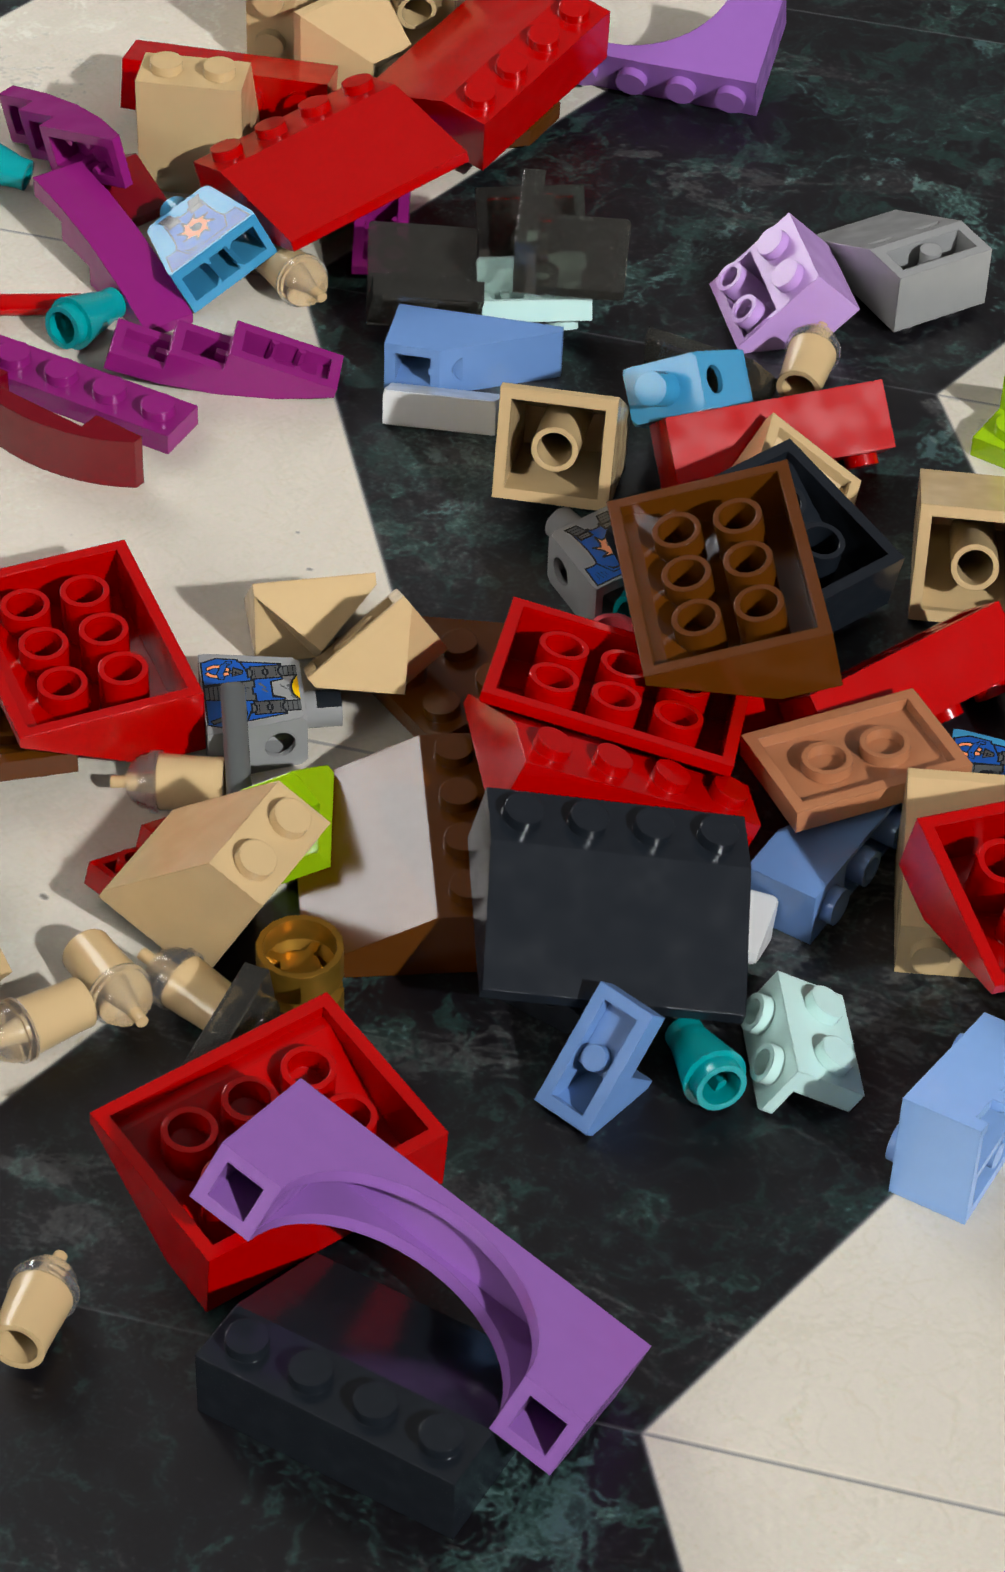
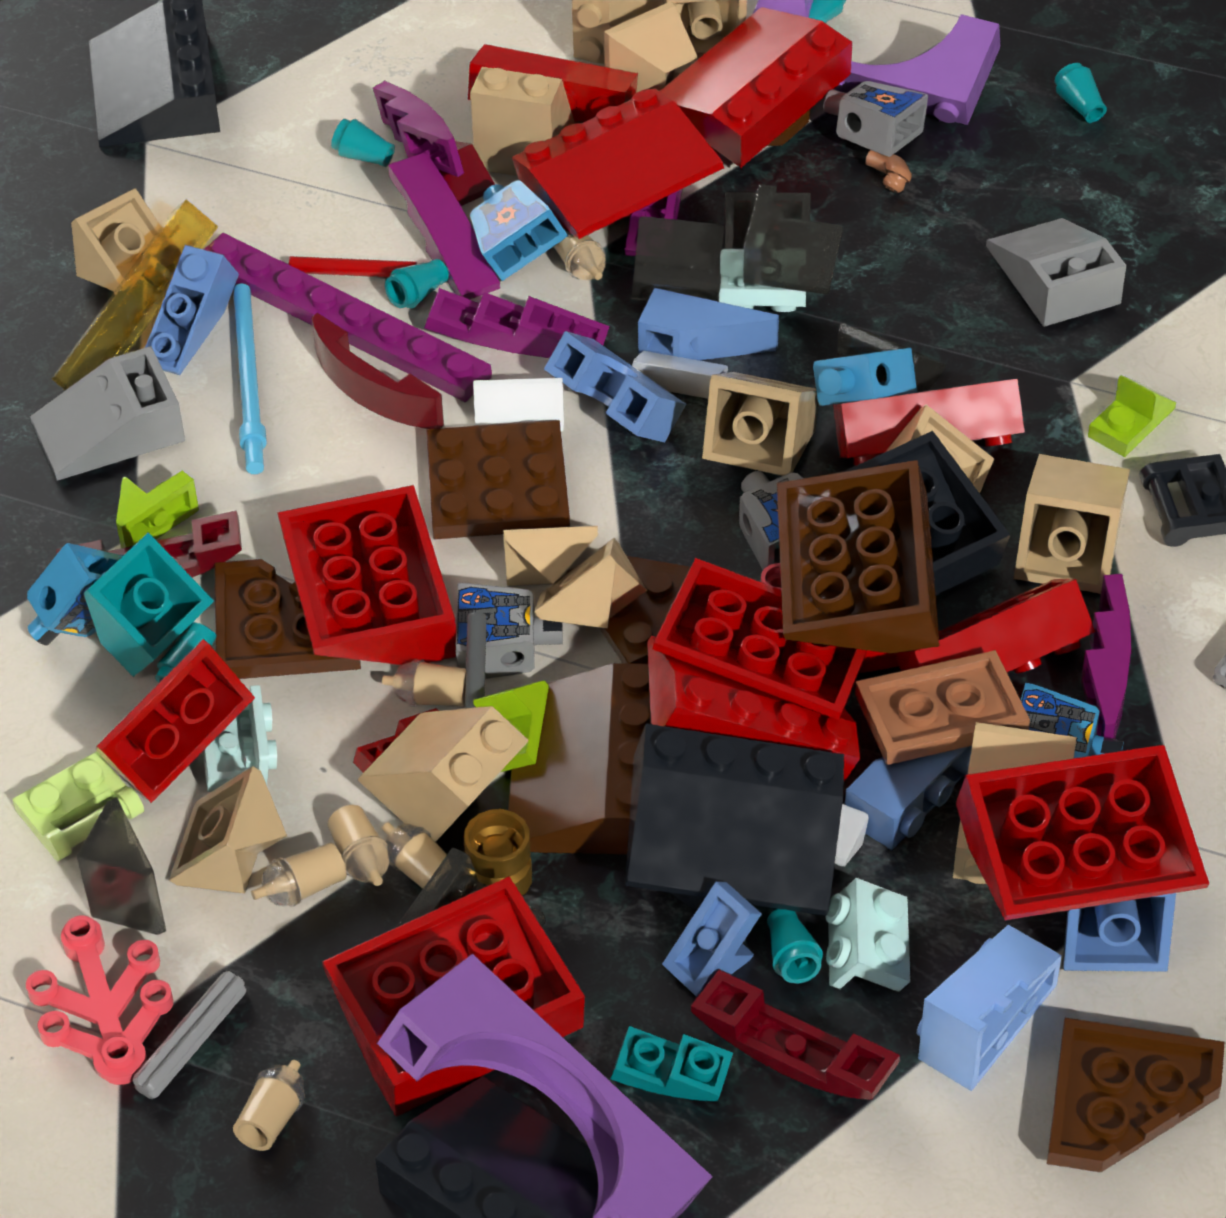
camera: 10 degrees right, 5 degrees up
lavender slope [709,213,860,354] -> none
tan piece [776,321,841,397] -> none
none -> reddish brown plate [426,420,570,539]
none -> white slope [473,378,564,432]
none -> medium blue arch [544,331,686,443]
none -> teal slope [610,1026,733,1101]
none -> dark red slope [691,970,900,1100]
none -> light grey torso [823,81,928,157]
none -> nougat arm [866,150,912,193]
none -> teal cone [1054,63,1107,123]

